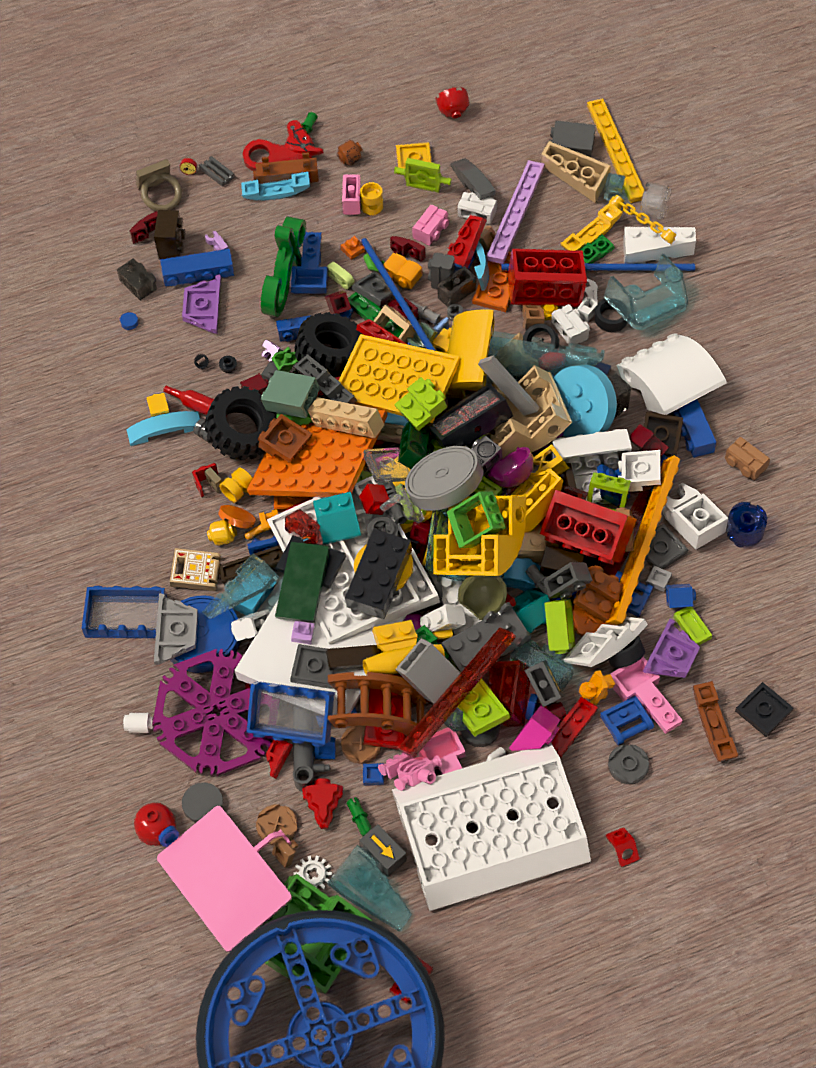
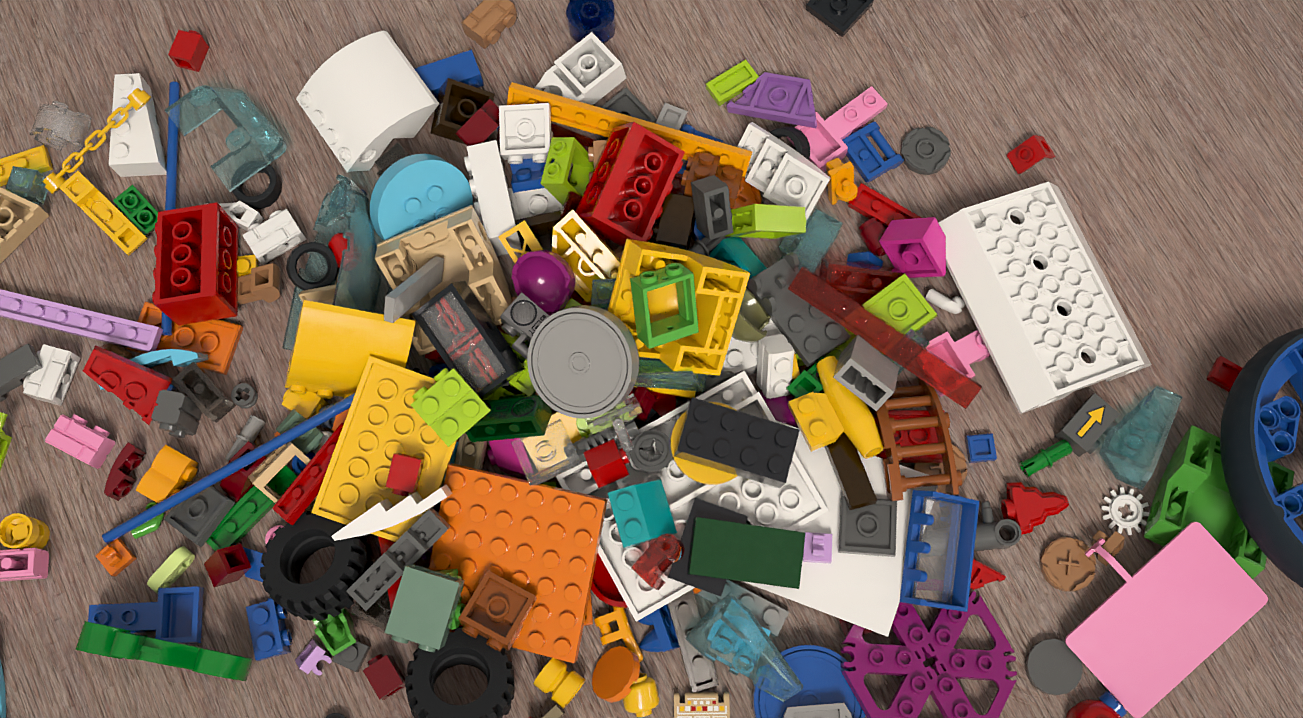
camera: 95 degrees left, 15 degrees up
white brick [231,609,270,641] -> none
tan brick [307,397,384,438] -> none
bright pink piece [378,750,442,790] -> none
light blue slope [433,317,449,338] -> none
dark grey brick [525,660,564,707] -> none
blue brick [666,584,696,608] -> none
dark orange slope [693,681,738,762] -> none
none -> red brick [168,30,209,72]
none -> white slope [332,484,452,541]
none -> red brick [385,453,424,497]

